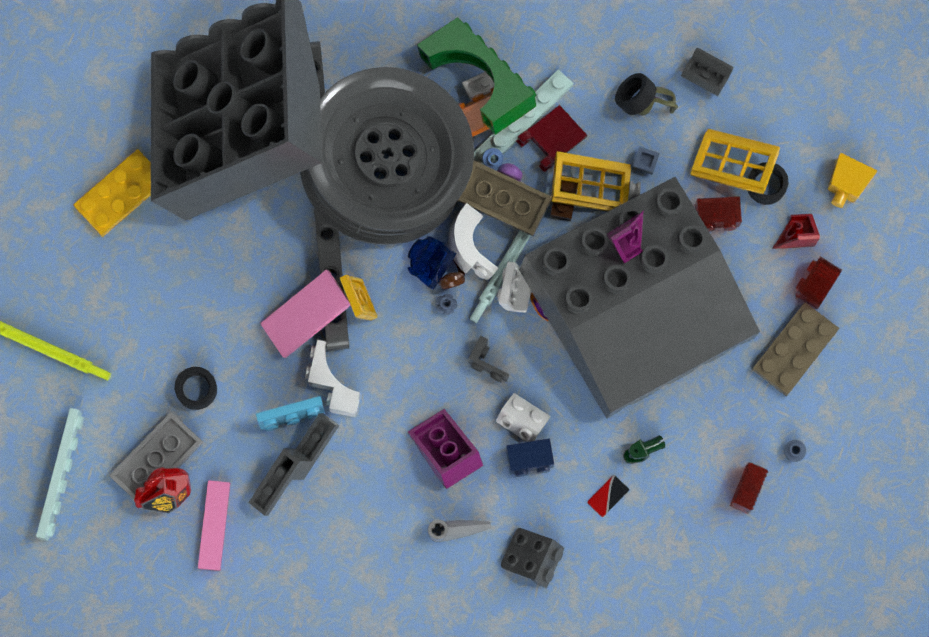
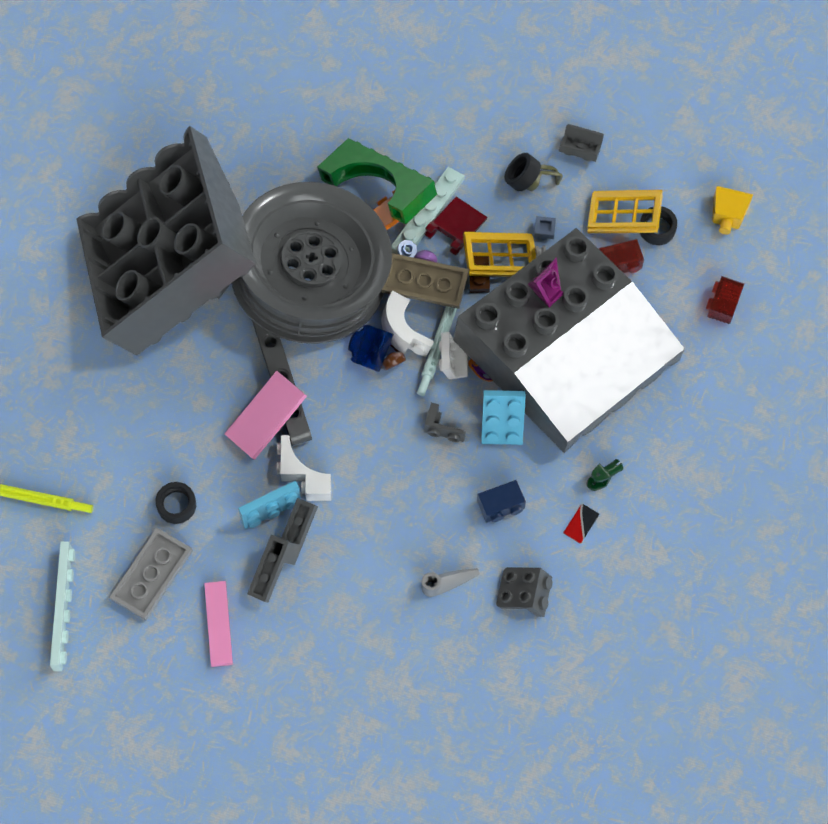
camera: 10 degrees left, 10 degrees down
yellow plate [73,149,151,237] -> none
red helmet [134,467,191,514] -> none
yellow tile [340,275,378,321] -> none
magenta slope [408,409,483,489] -> none
sand blue plate [436,294,457,315] -> none
white plate [462,72,494,101] -> none
white bracket [496,393,551,442] -> none
clear red brick [730,462,769,514] -> none
dark tan plate [752,302,840,397] -> none
red slope [772,214,820,249] -> none
sand blue plate [784,440,806,462] -> none
none -> medium azure plate [481,390,526,445]

